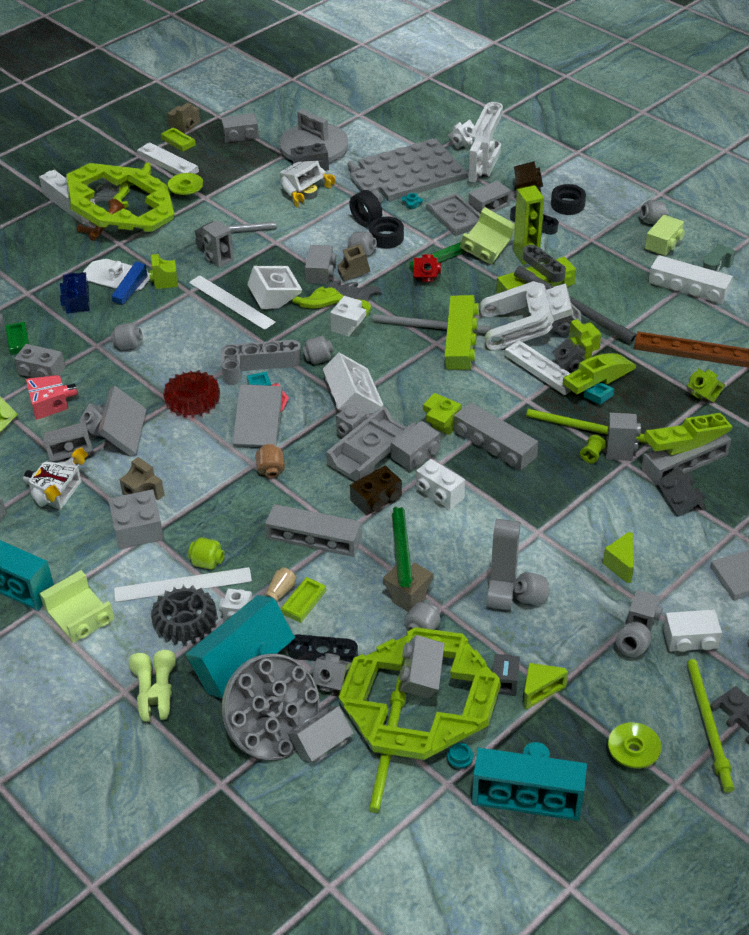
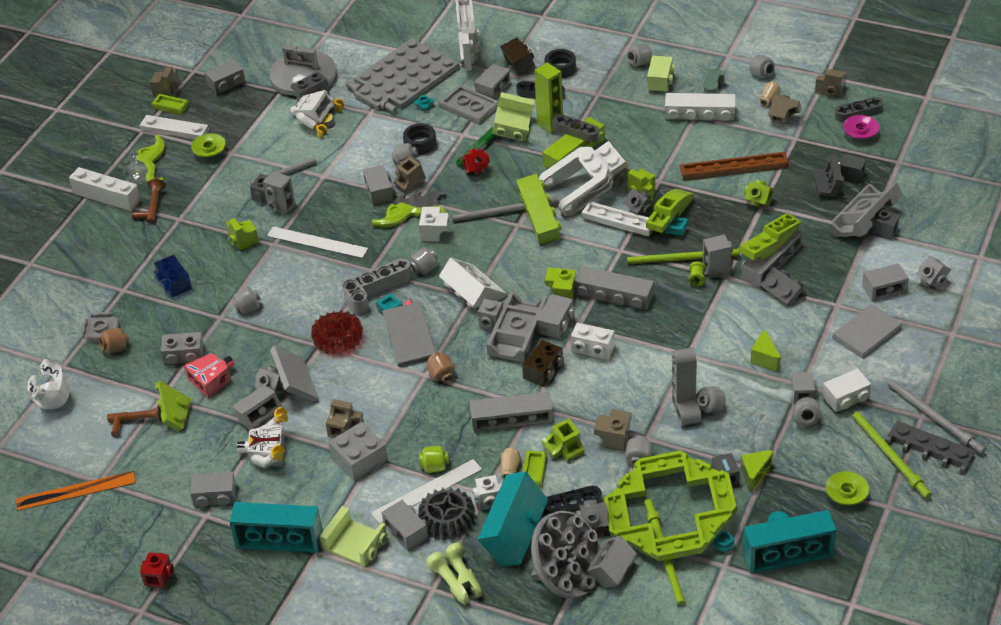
camera: 20 degrees left, 0 degrees up
green tile [5,322,29,355] -> none
lime plate [66,163,175,232] -> none
white shield [83,259,150,291] -> none
blue piece [112,261,148,305] -> none
white slope [247,266,302,309] -> none
black tyre [349,190,383,227] -> none
green axle [392,506,413,588] -> none
light grey brick [399,635,444,699] -> none
white brick [448,119,474,149] -> none
dark grey piece [514,266,636,344] -> none
none -> light grey brick [381,500,428,551]
none -> lime brick [542,418,585,462]

